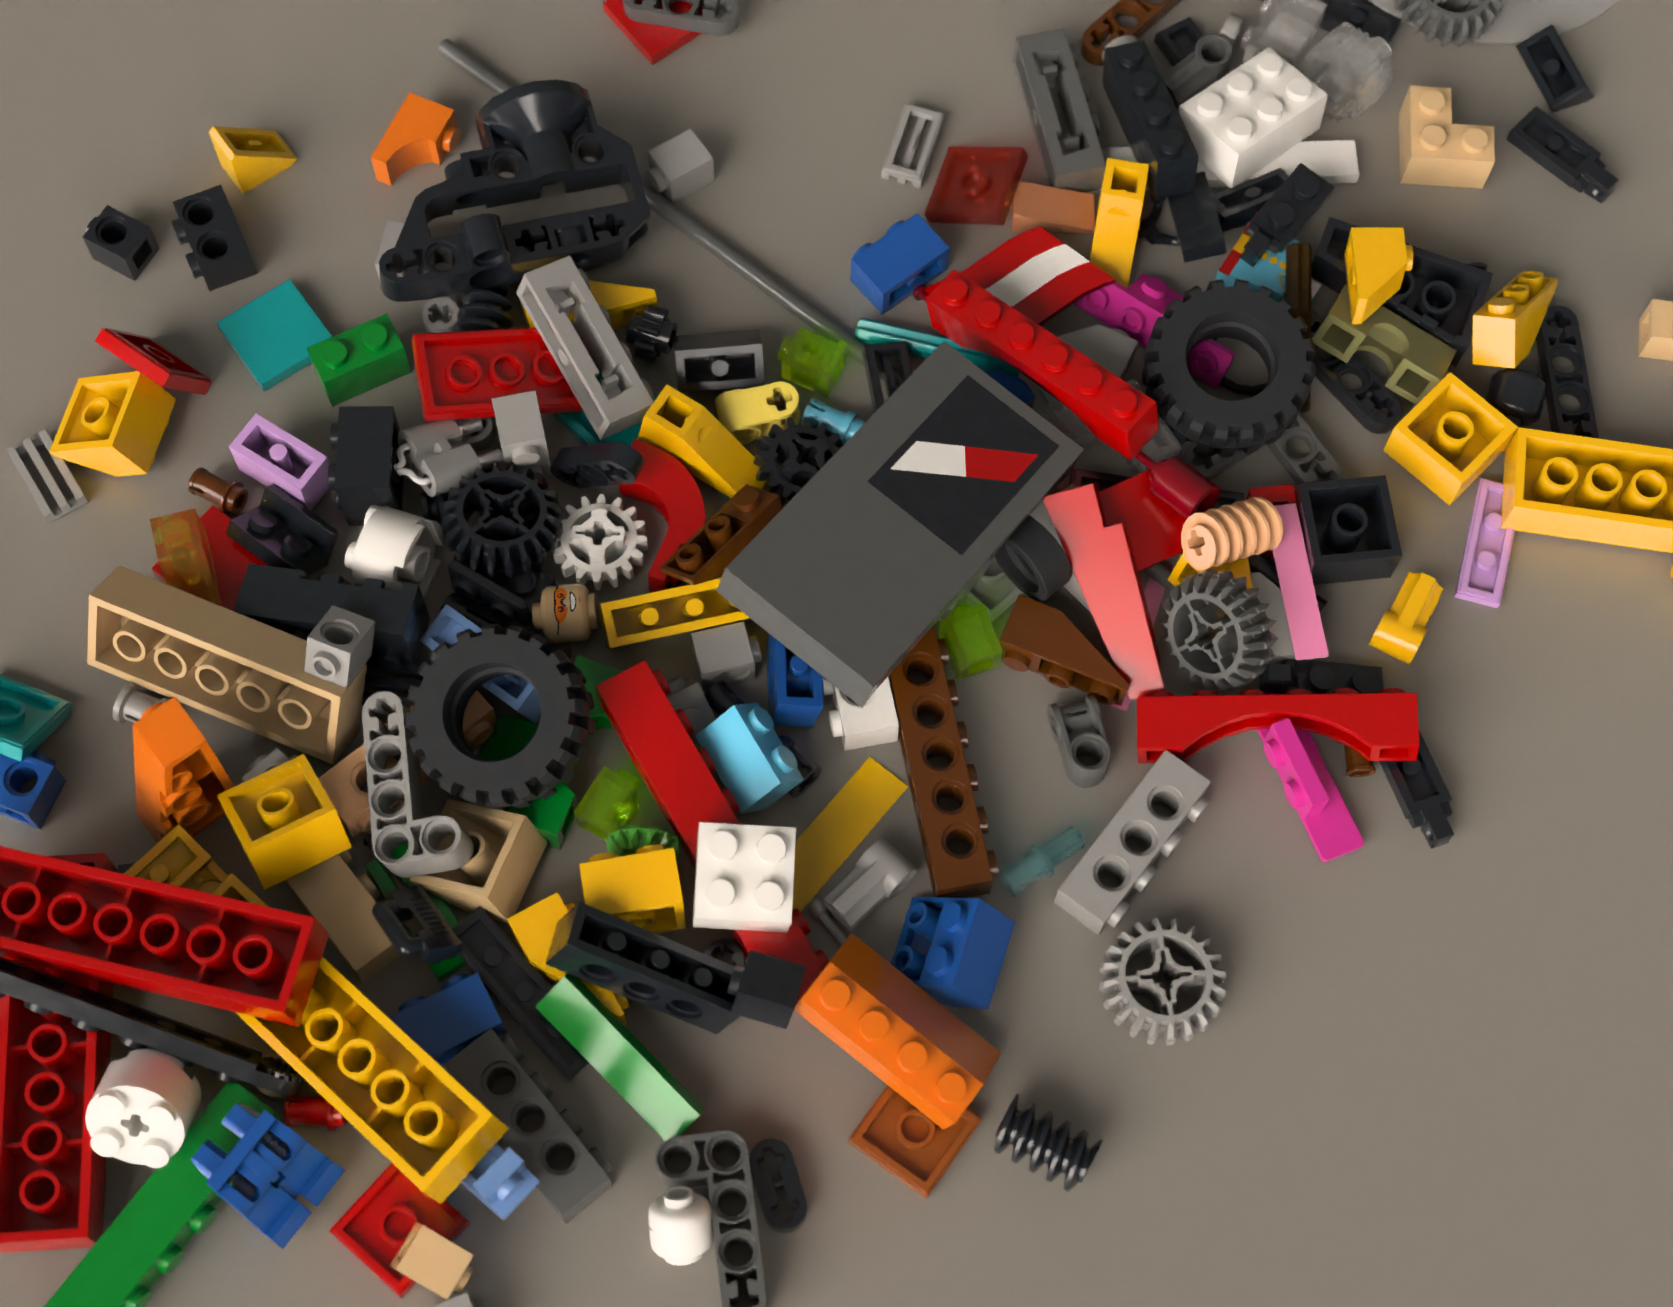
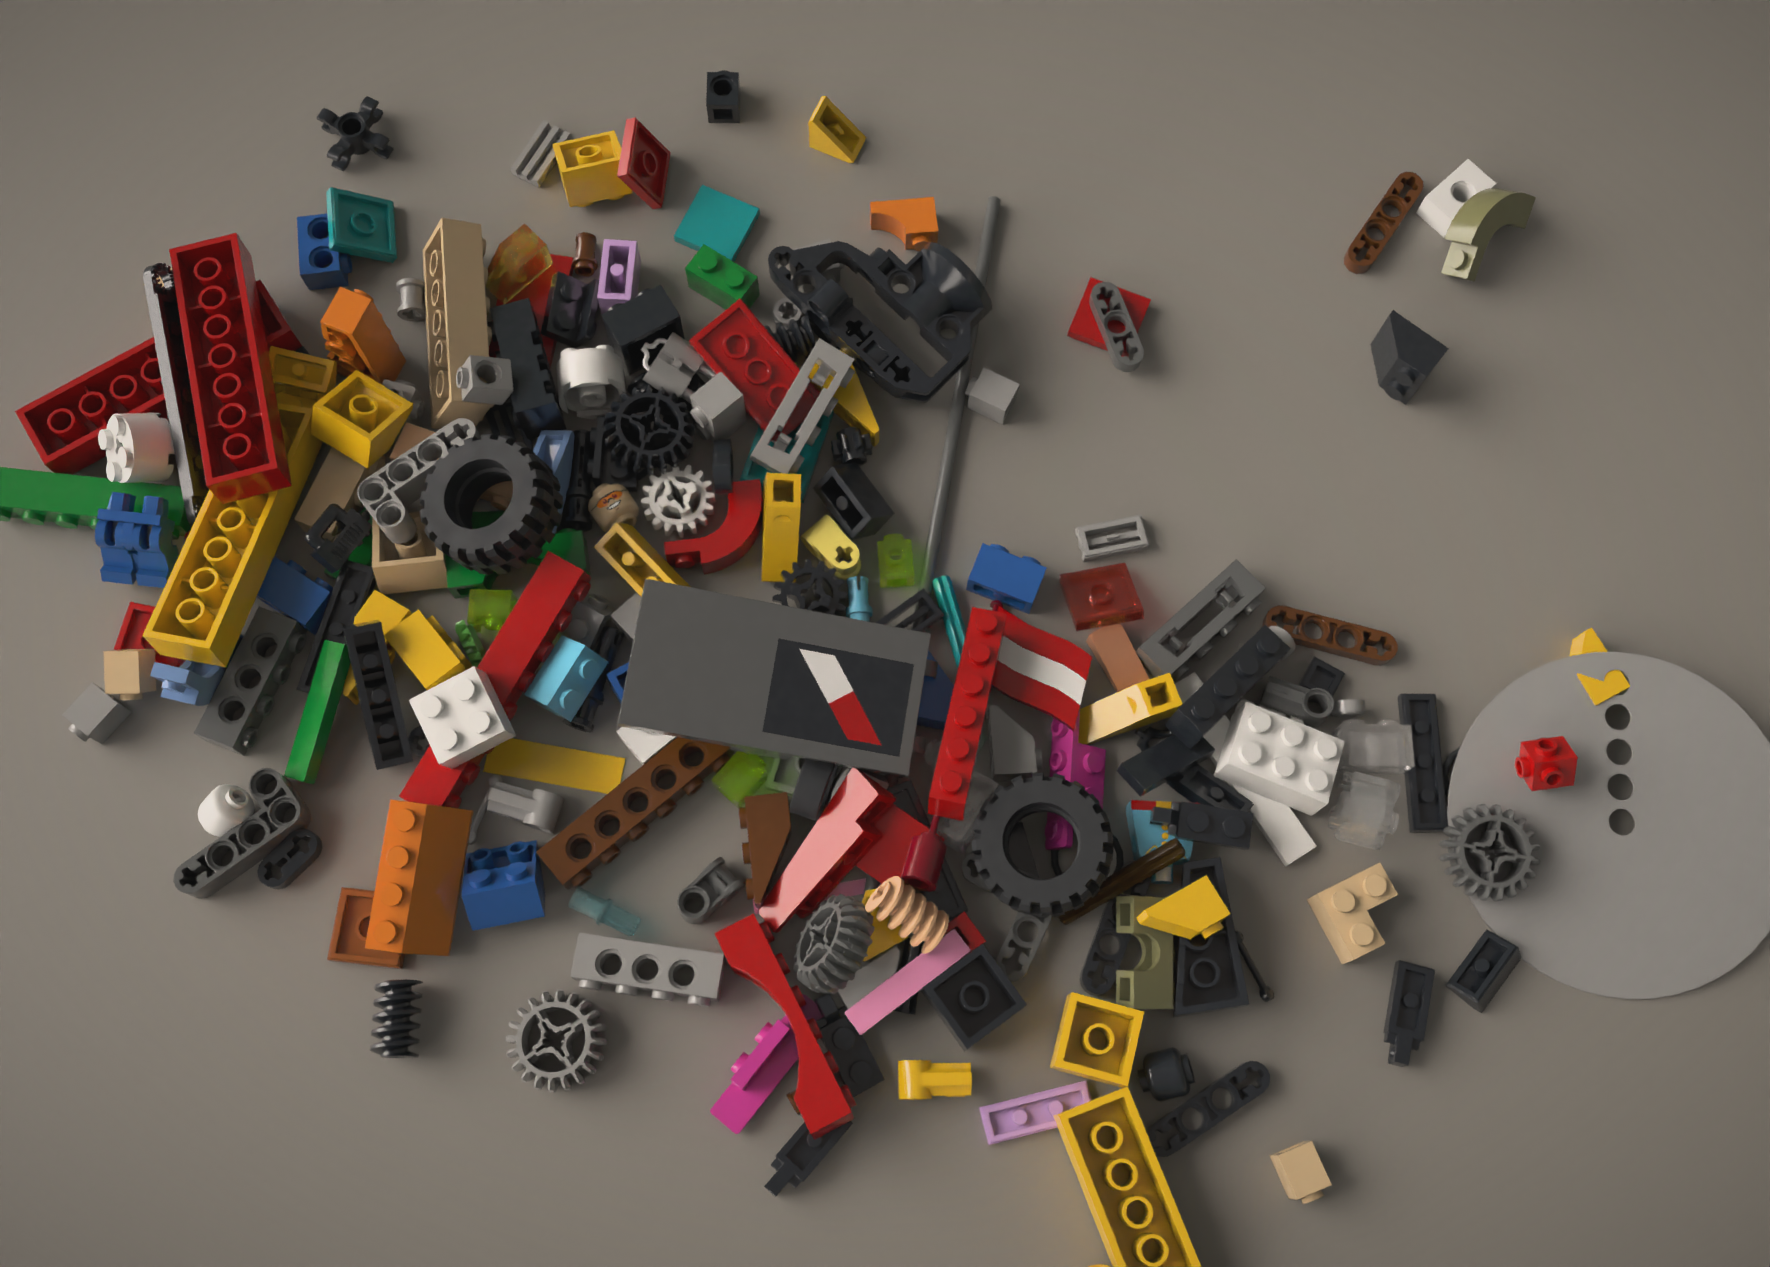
camera: 60 degrees right, 5 degrees up
black brick [171,184,258,292] -> none
reddish brown slope [660,484,783,585] -> none
black brick [727,950,806,1029] -> none
yellow slope [1473,271,1558,369] -> none

